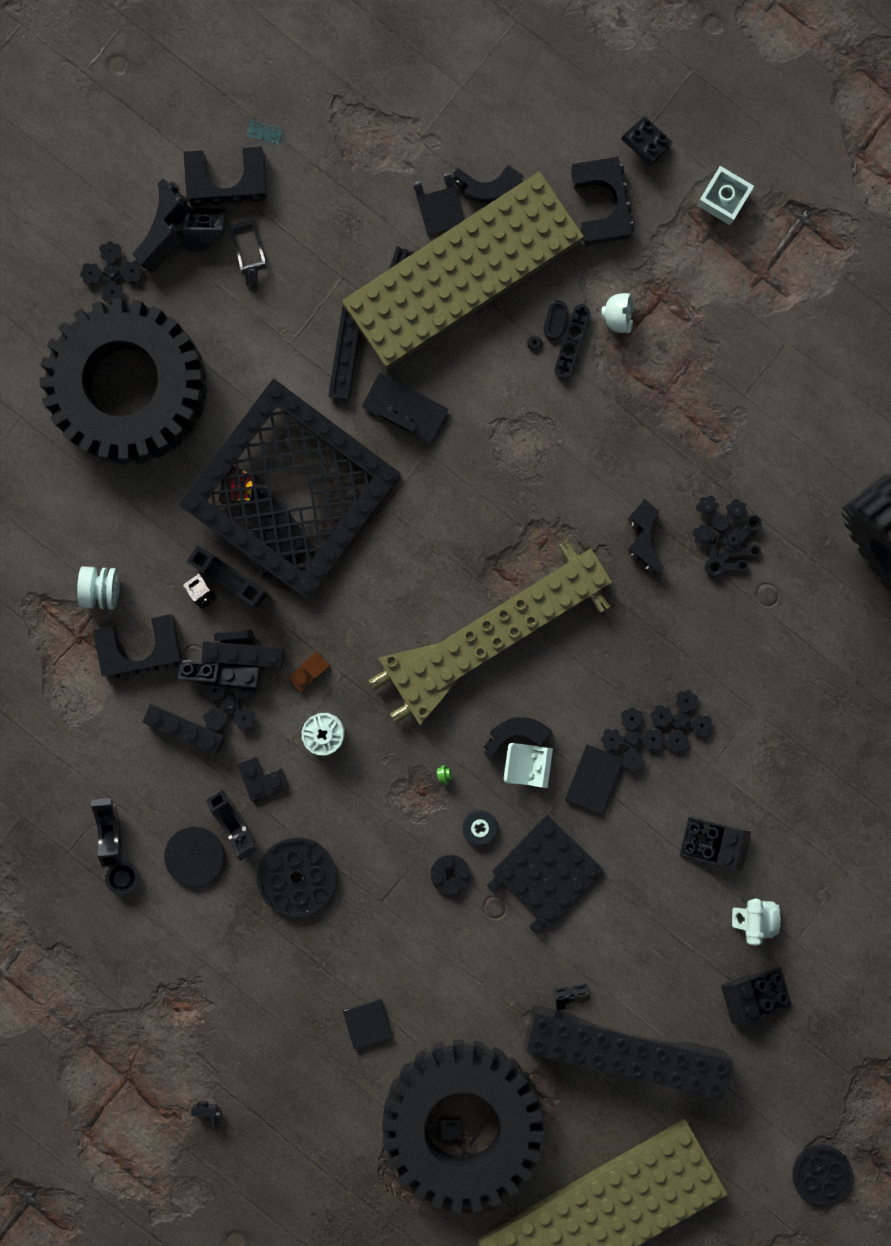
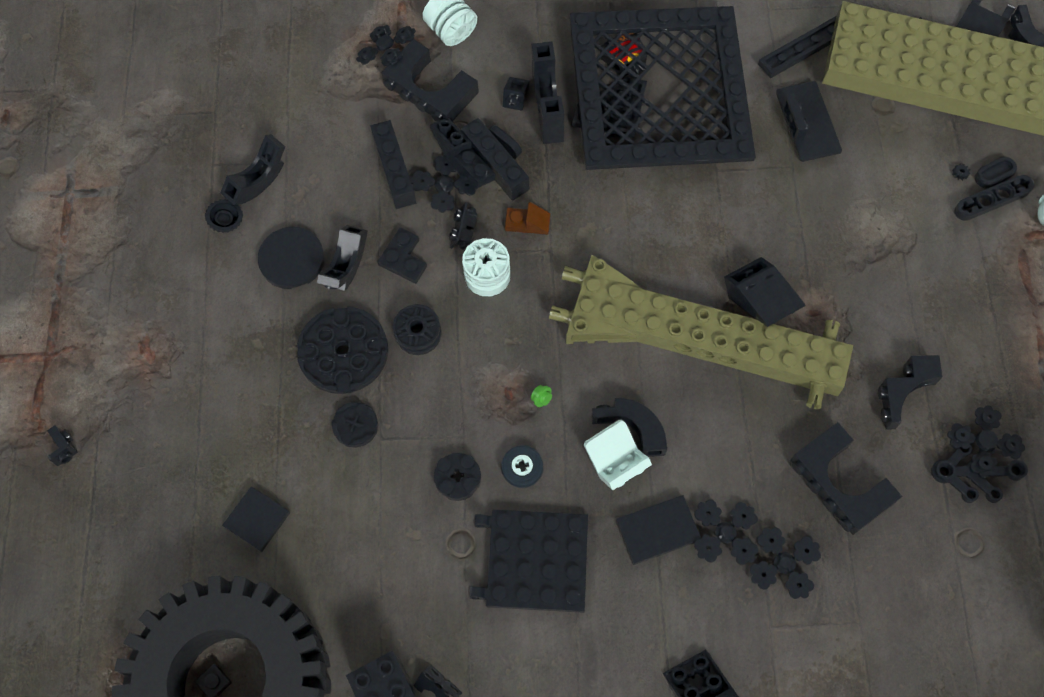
camera: 50 degrees right, 20 degrees down
none -> black tile [331,401,379,448]
none -> black plant [356,25,416,66]
none -> black wheel [393,304,442,355]
none -> black hinge [449,202,478,250]
none -> black slope [724,257,805,327]
none -> black arch [790,422,903,535]

